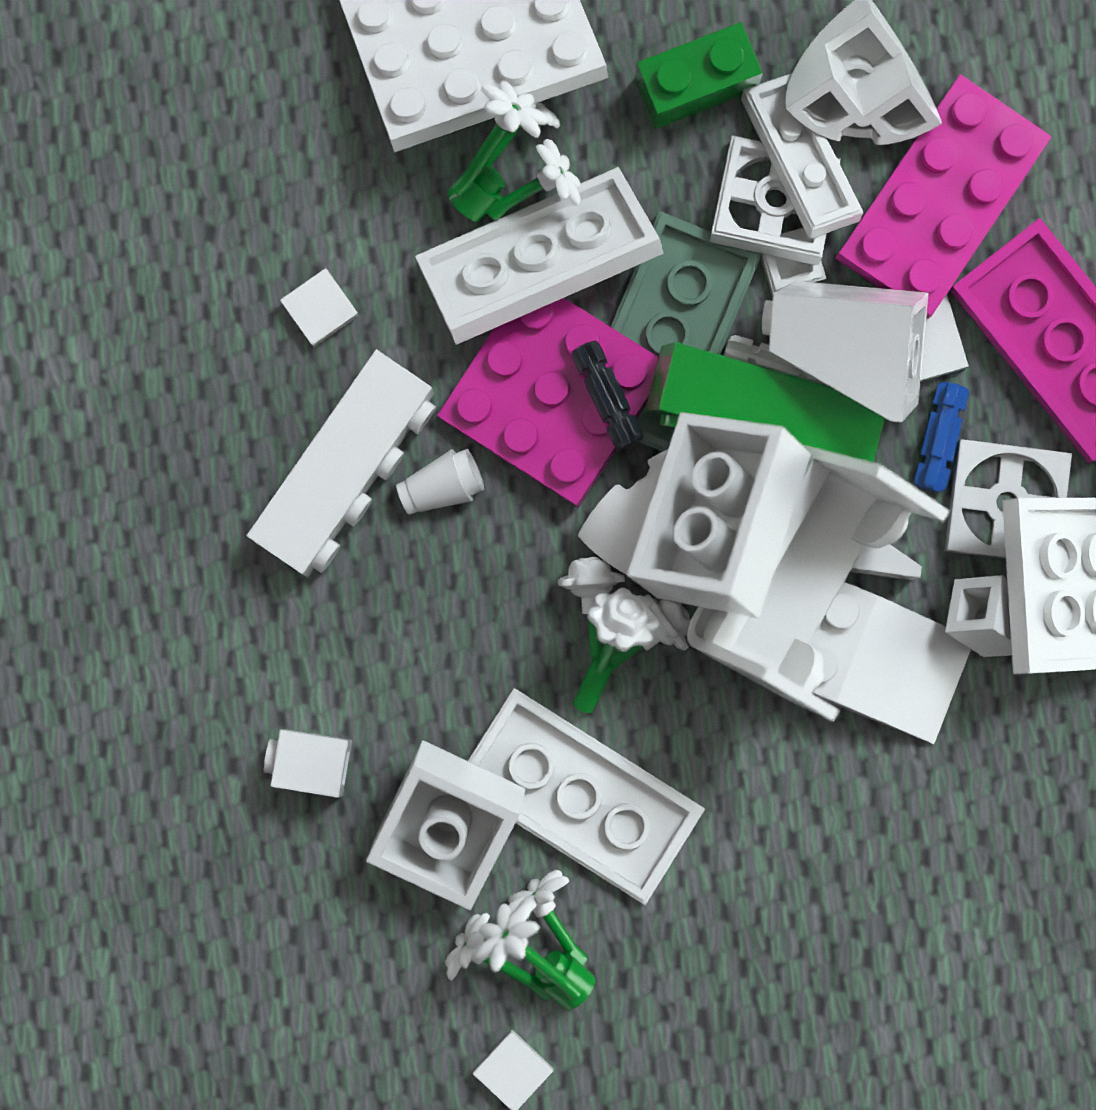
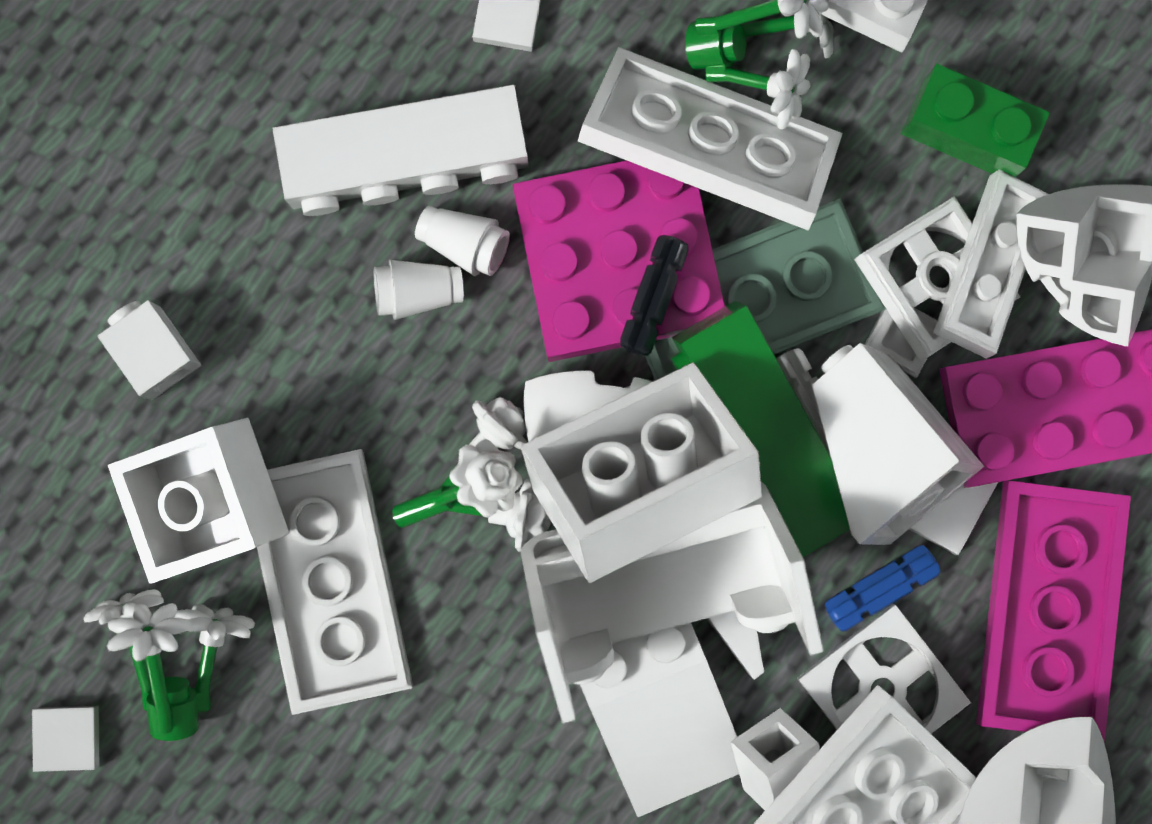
camera: 45 degrees right, 0 degrees up
none -> white cone [374,260,464,320]

